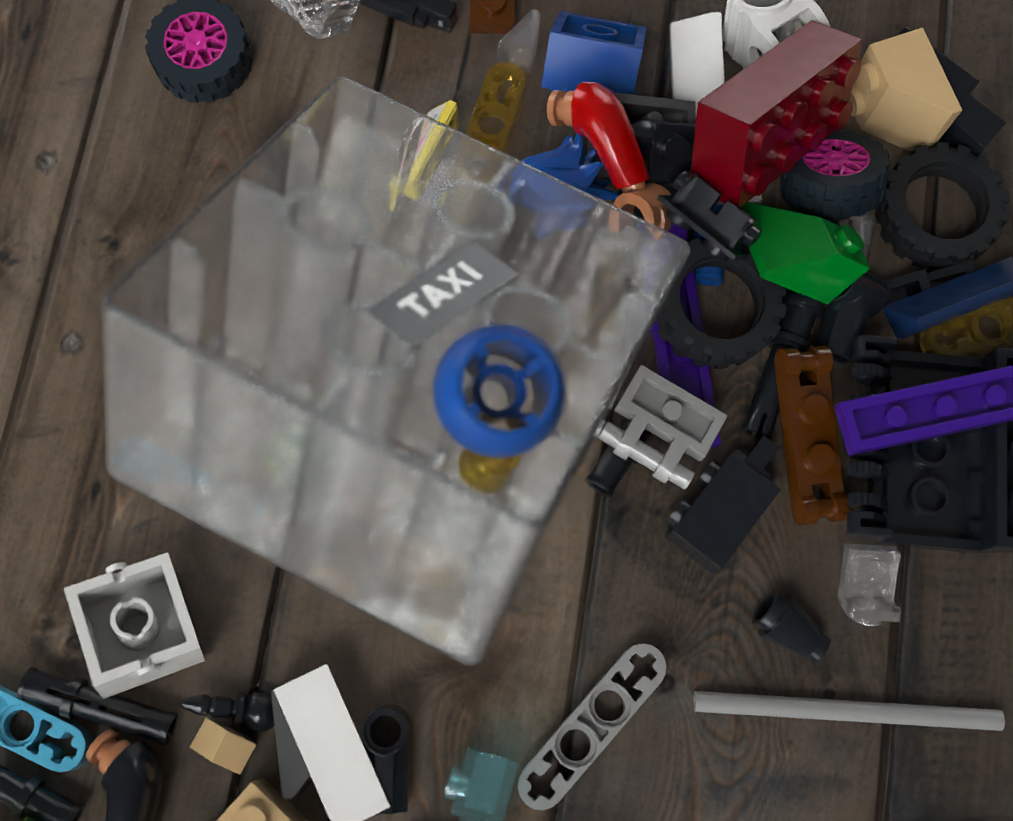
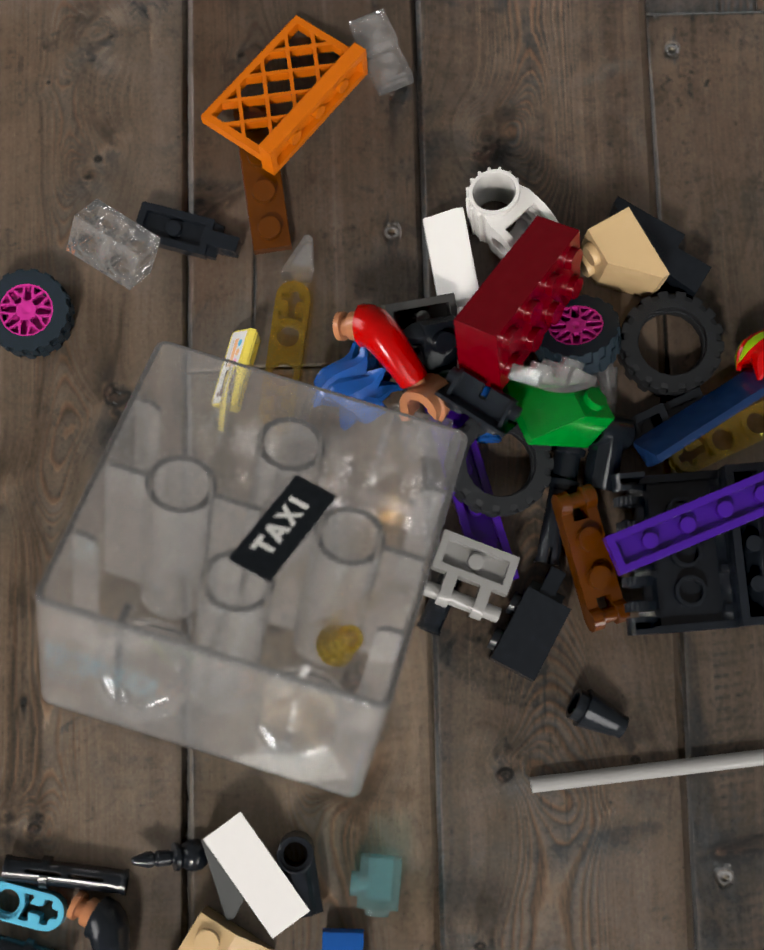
camera: 10 degrees left, 5 degrees up
white brick [64,552,205,699] -> none
tan piece [190,717,256,775] -> none
blue wheel [433,324,567,458] -> none
light grey beam [517,643,667,810] -> none
blue slope [541,11,647,95] -> none
clear bracket [837,543,901,626] -> none
none -> clear slope [508,356,597,393]

